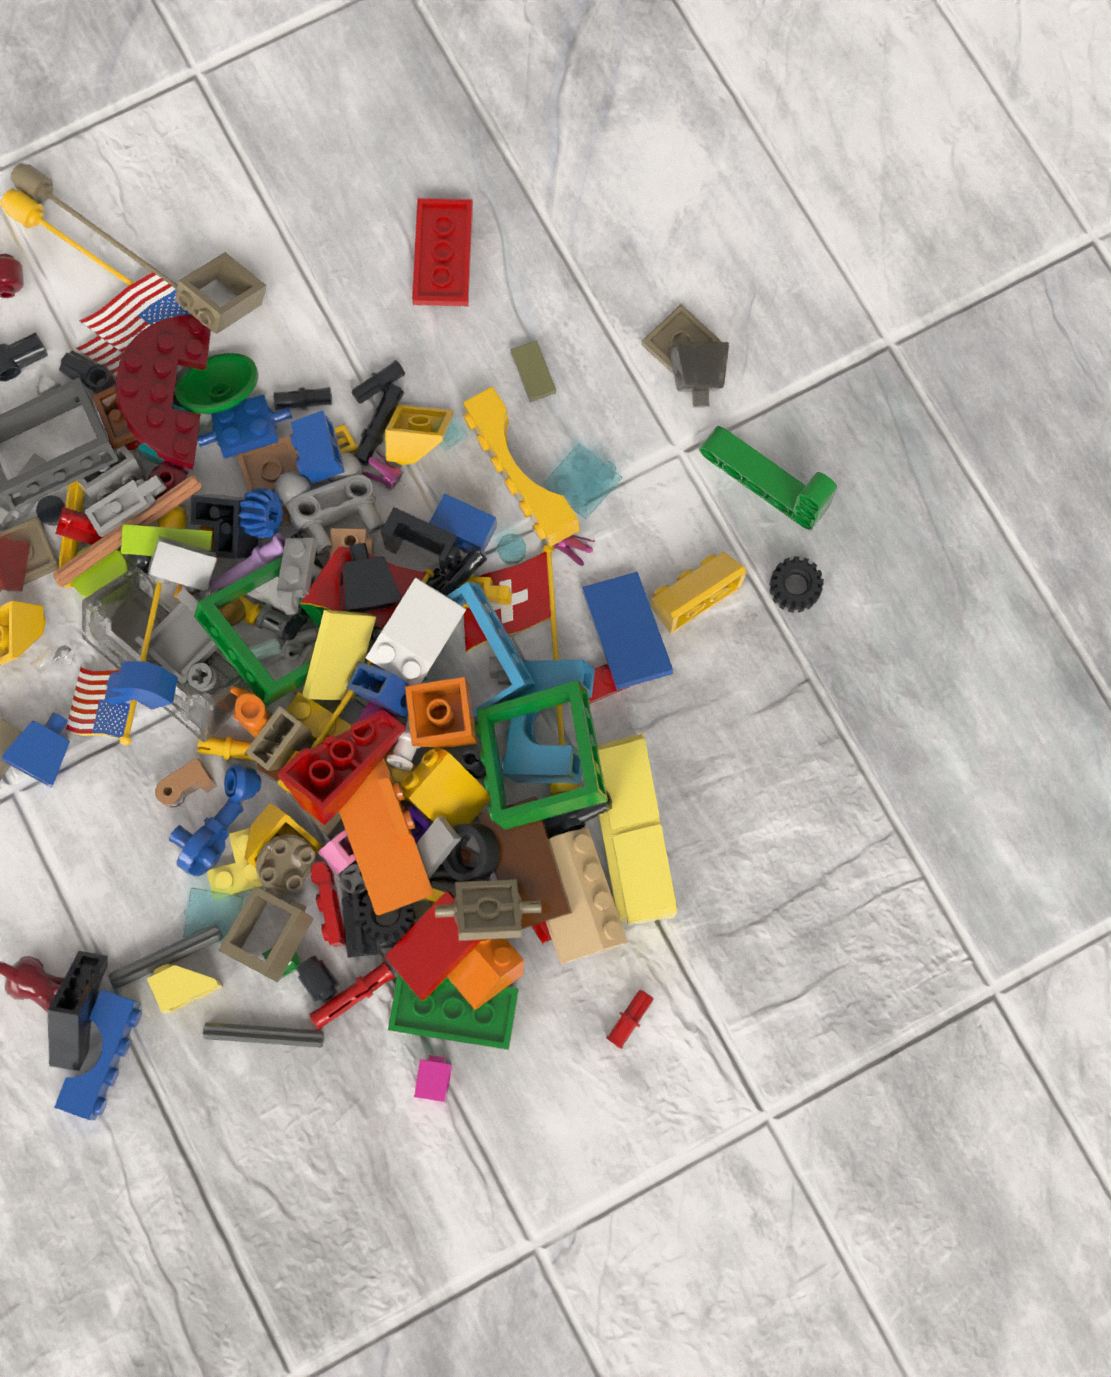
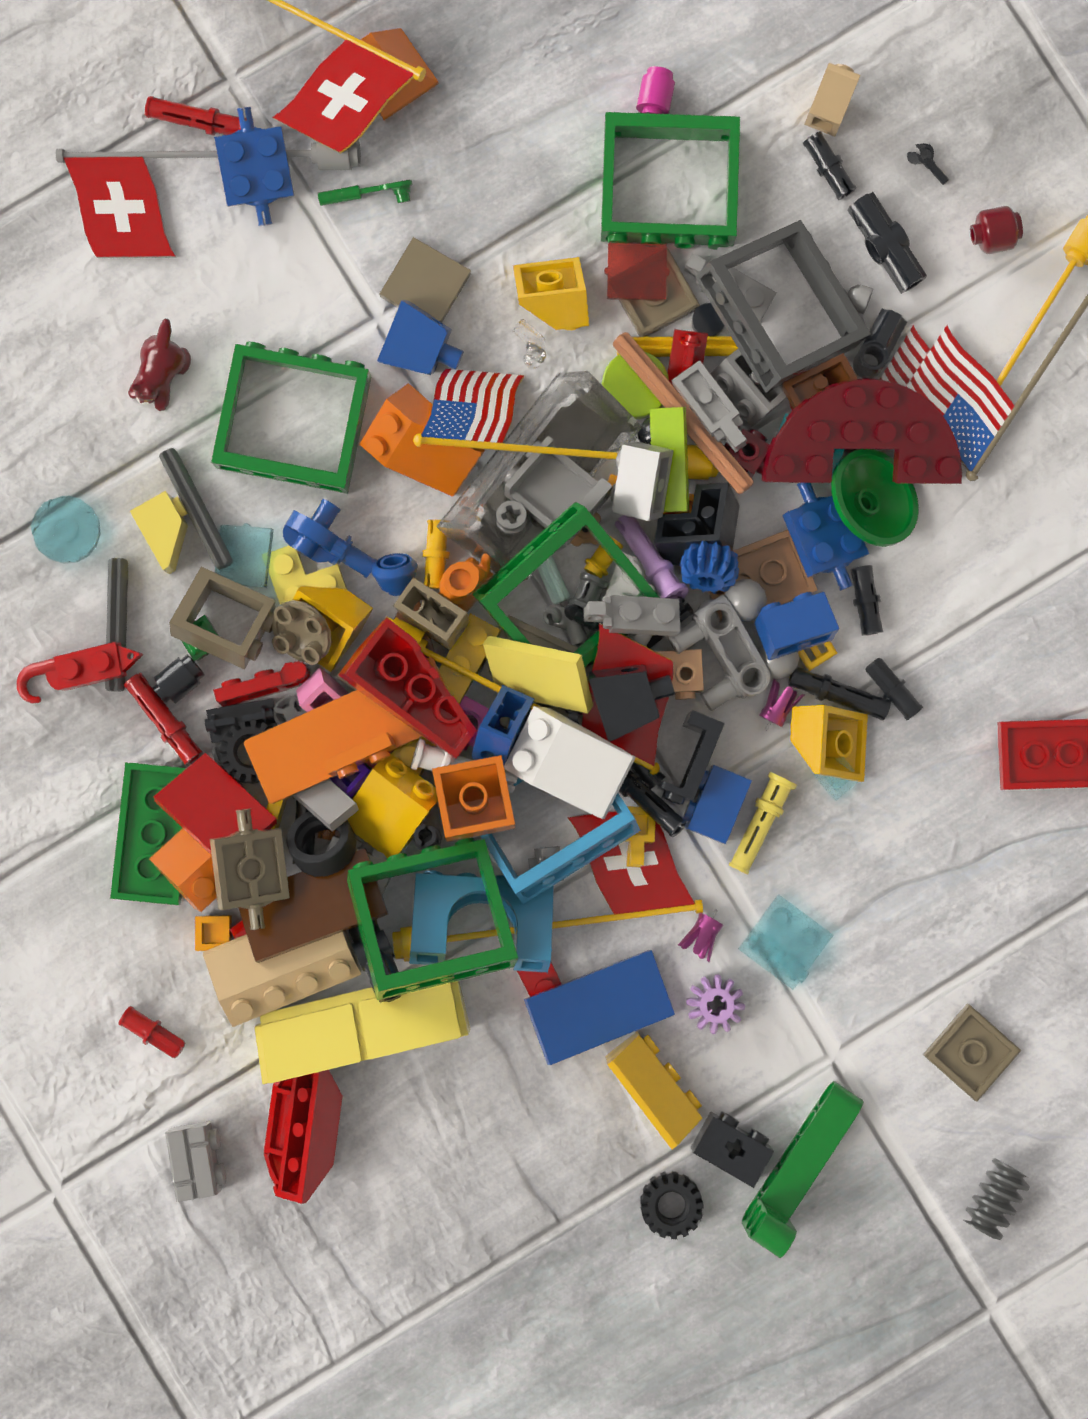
camera: 85 degrees right, 10 degrees up
black arch [47,951,108,1071] -> none
blue arch [54,989,142,1121] -> none
blue brick [104,661,178,710] -> none
medium nougat leg [155,758,217,808] -> none
dark tan window [175,252,266,334] -> none
pearl gold tile [218,598,246,626] -> none
dark pink brick [414,1055,452,1102] -> none
yellow arch [462,386,580,547] -> none
clear light blue tile [497,534,526,564] -> none
olive tile [510,340,556,402] -> none
clear smoke torso [669,342,729,408] -> none
none -> red plate [16,642,143,704]
none -> clear light blue tile [31,495,101,564]
none -> light grey brick [165,1121,226,1202]
none -> light orange plate [195,915,232,951]
none -> green window [211,341,372,494]
none -> red wedge [264,1070,343,1204]
none -> orange slope [359,383,485,497]
none -> lavender gear [686,974,745,1034]
none -> black brick [691,1111,774,1188]
none -> light yellow pin [729,772,797,875]
none -> dark grey piece [963,1158,1030,1240]

